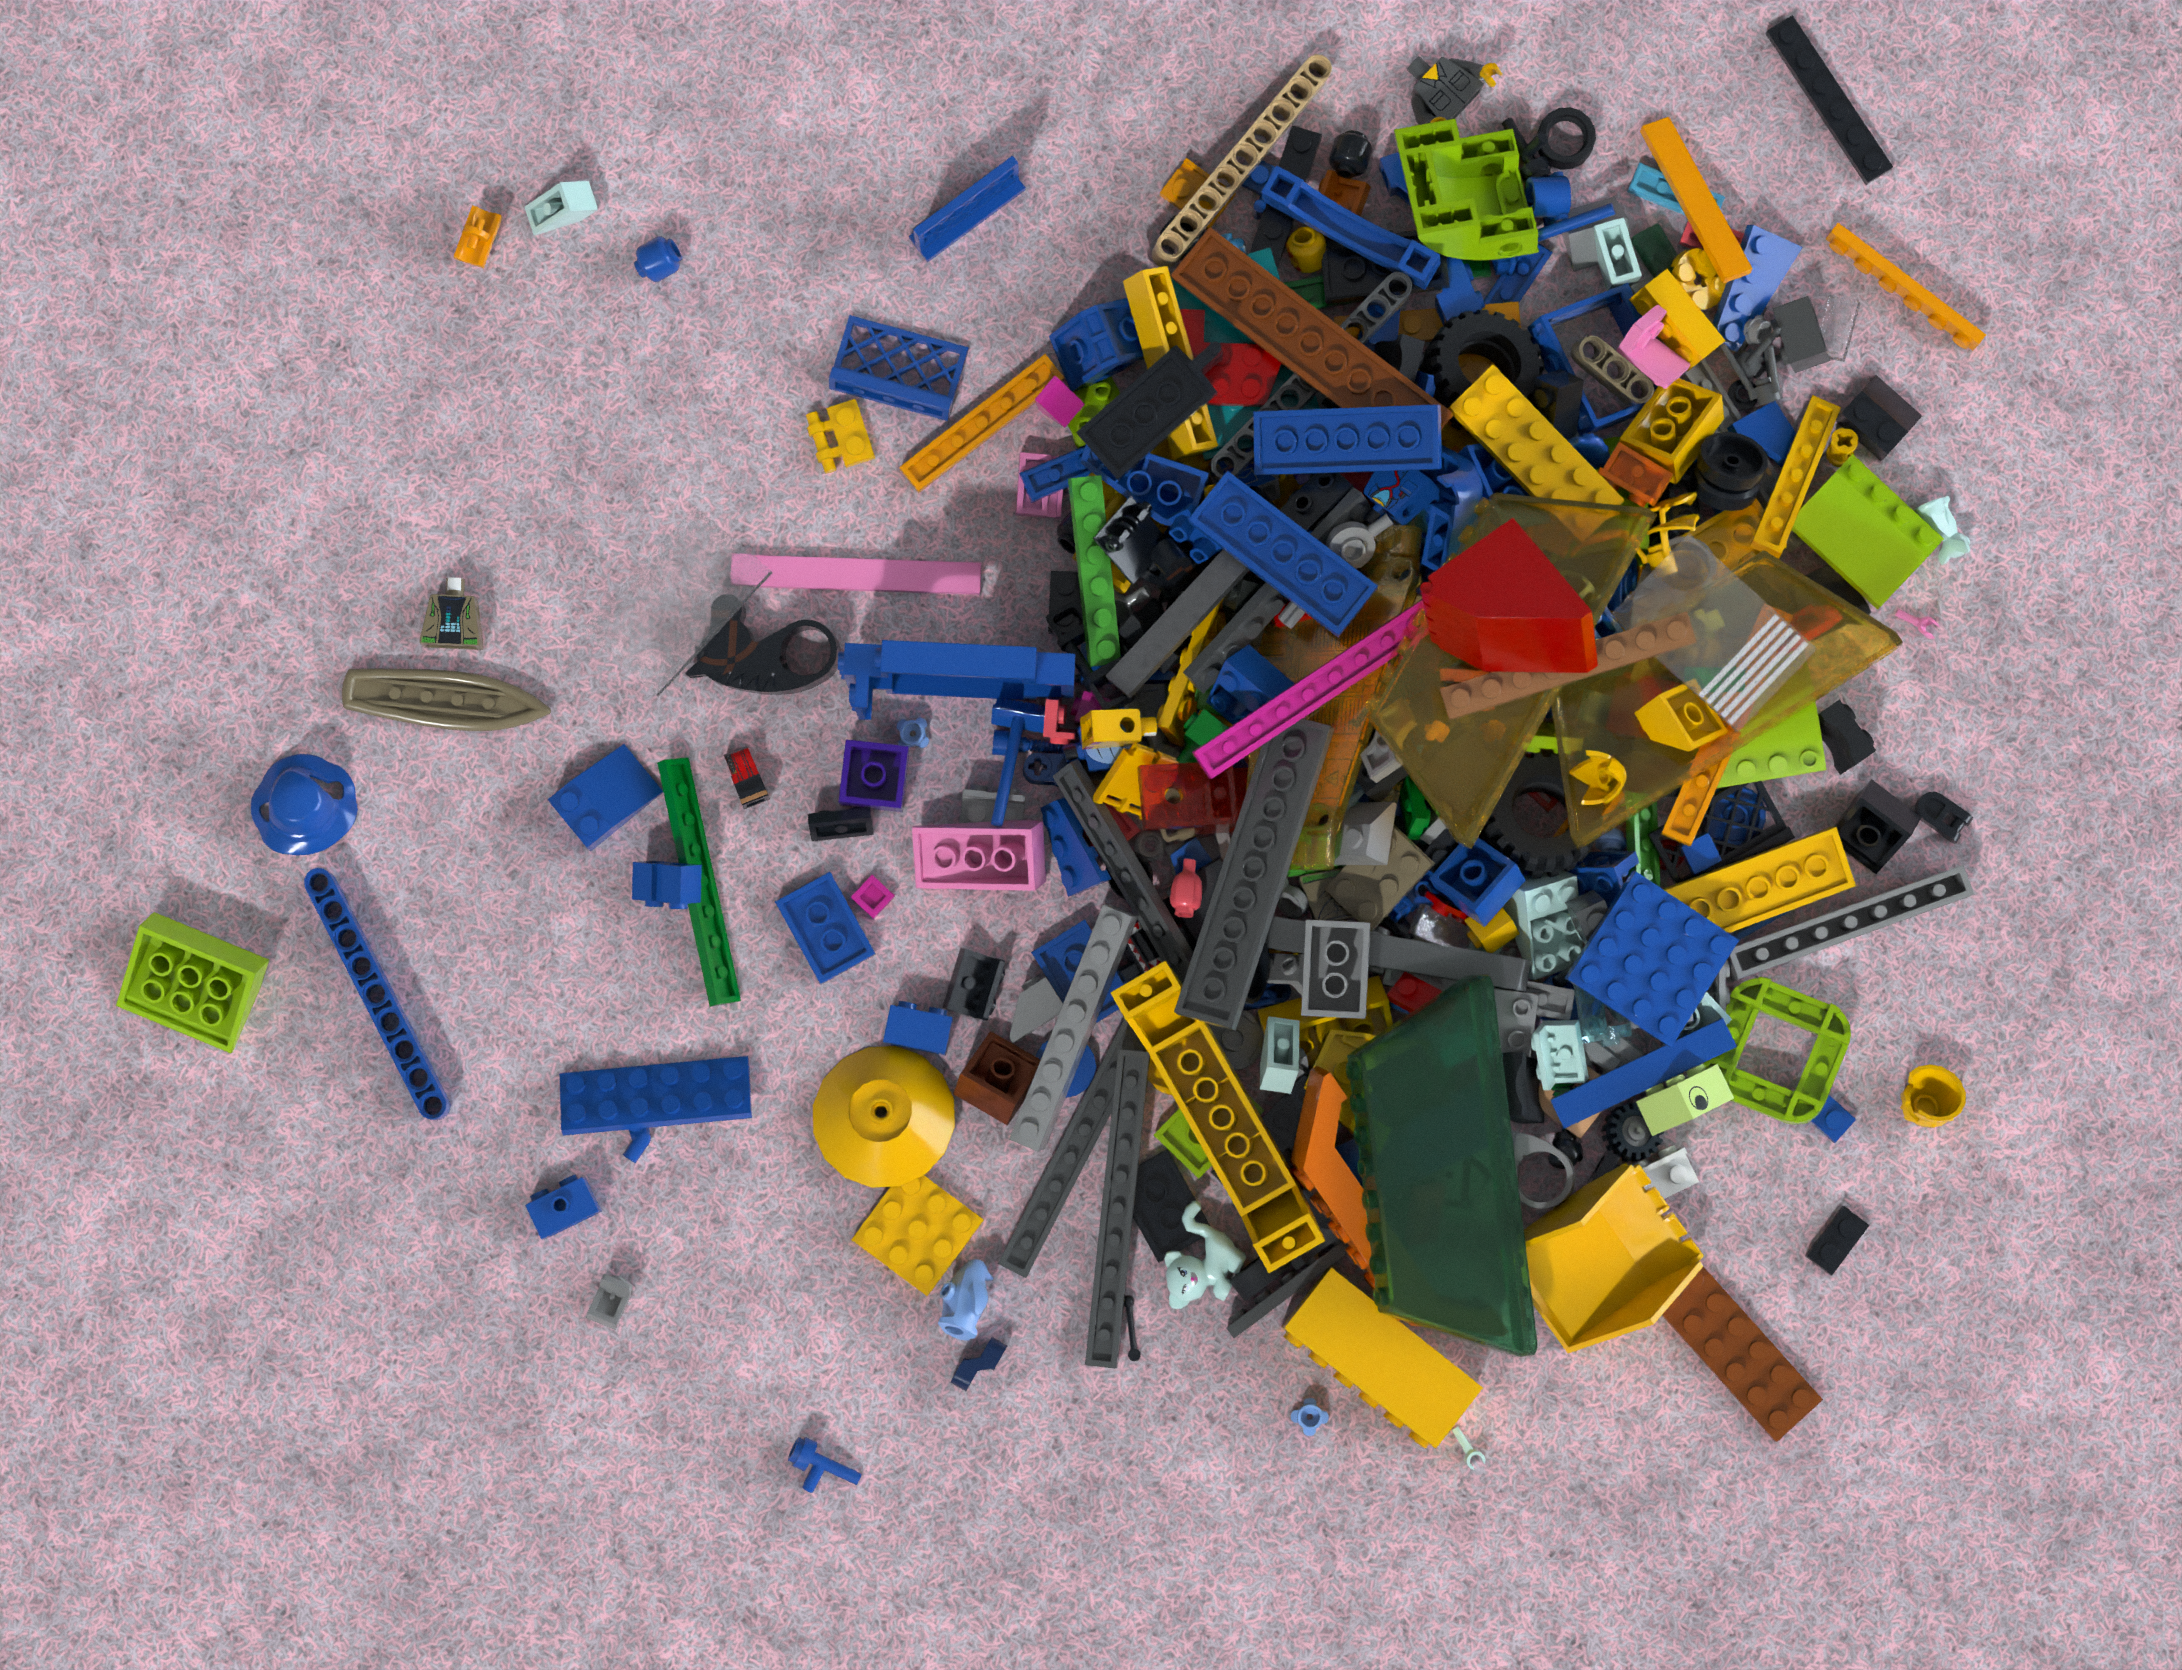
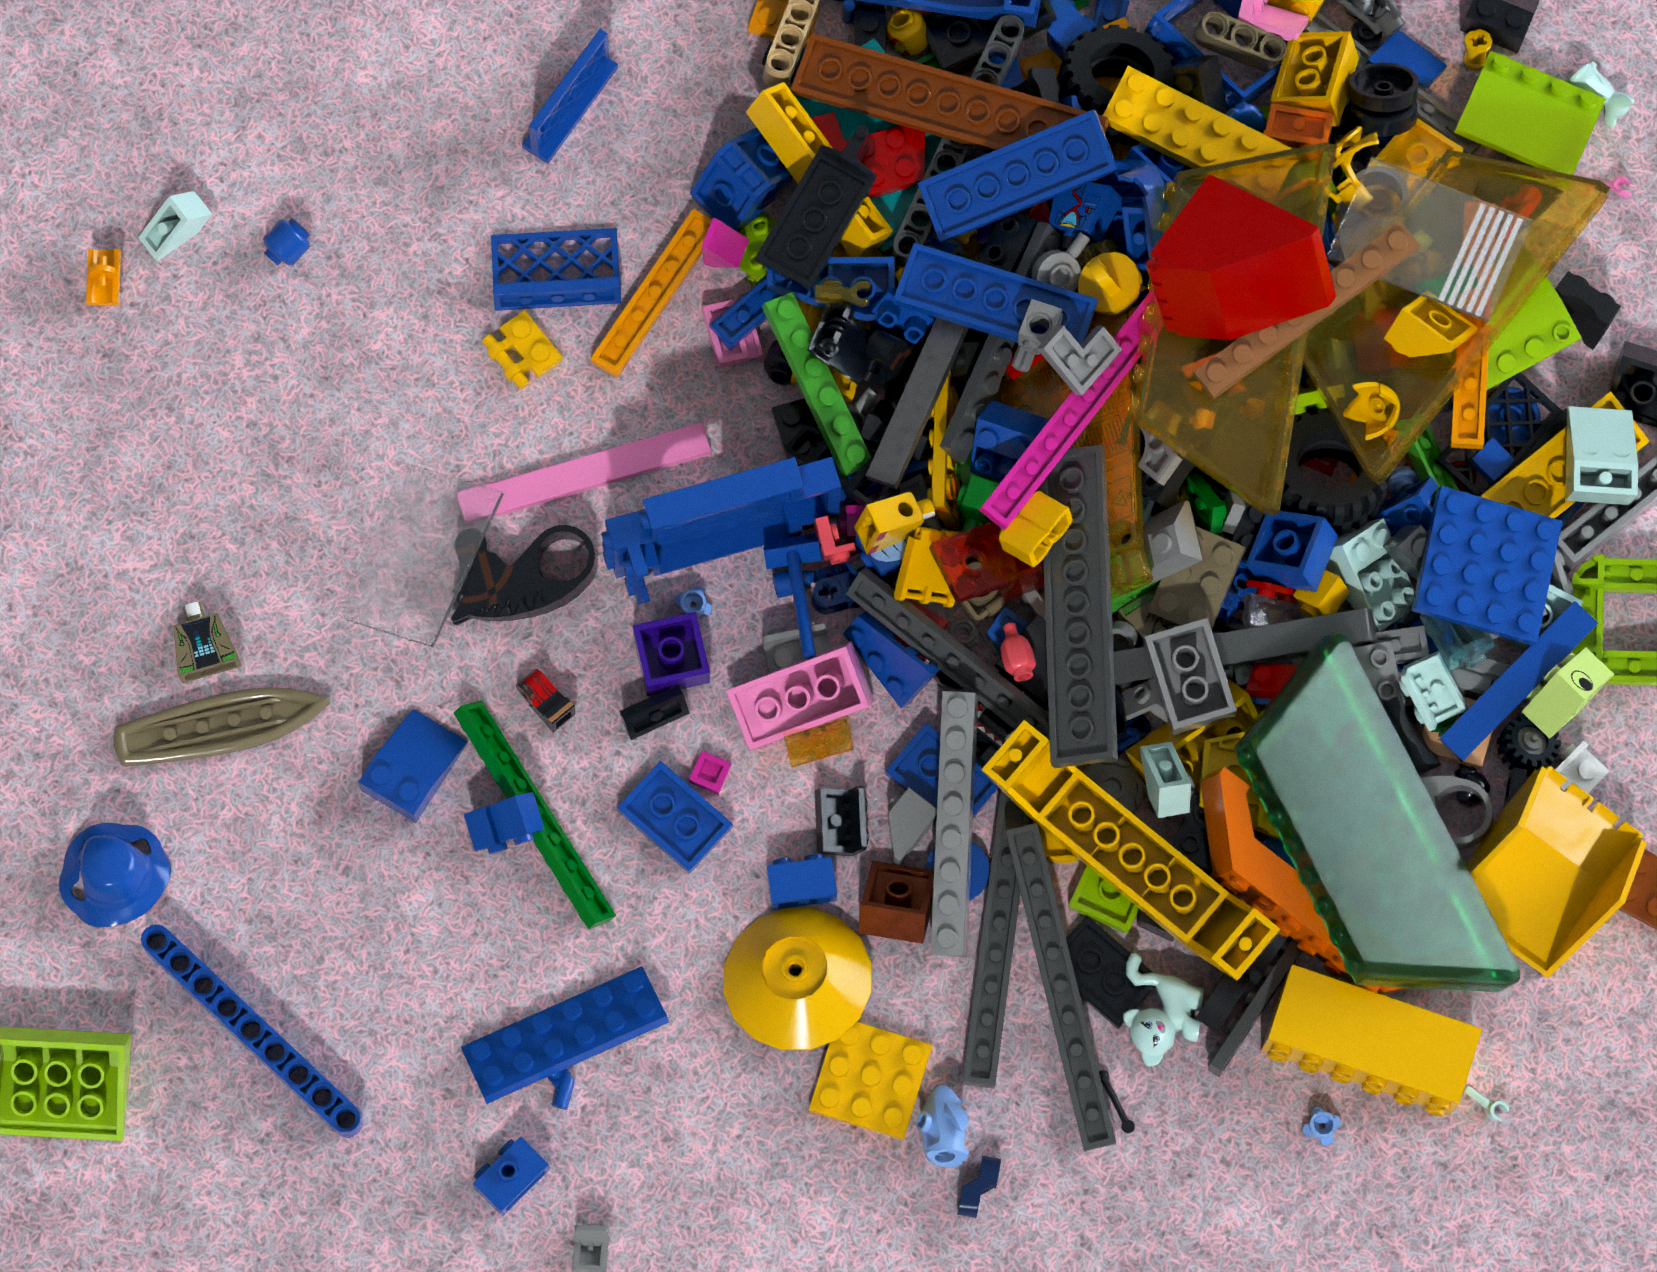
camera: 20 degrees left, 10 degrees down
yellow plate [1749,395,1841,559] -> none
none -> clear yellow plate [784,718,854,768]
none -> clear yellow plate [814,280,871,307]
none -> yellow brick [999,490,1073,567]
none -> light grey brick [1018,299,1062,355]
none -> light grey plate [1037,325,1122,395]
none -> yellow tile [1078,252,1142,316]
none -> light aqua slope [1565,406,1638,505]

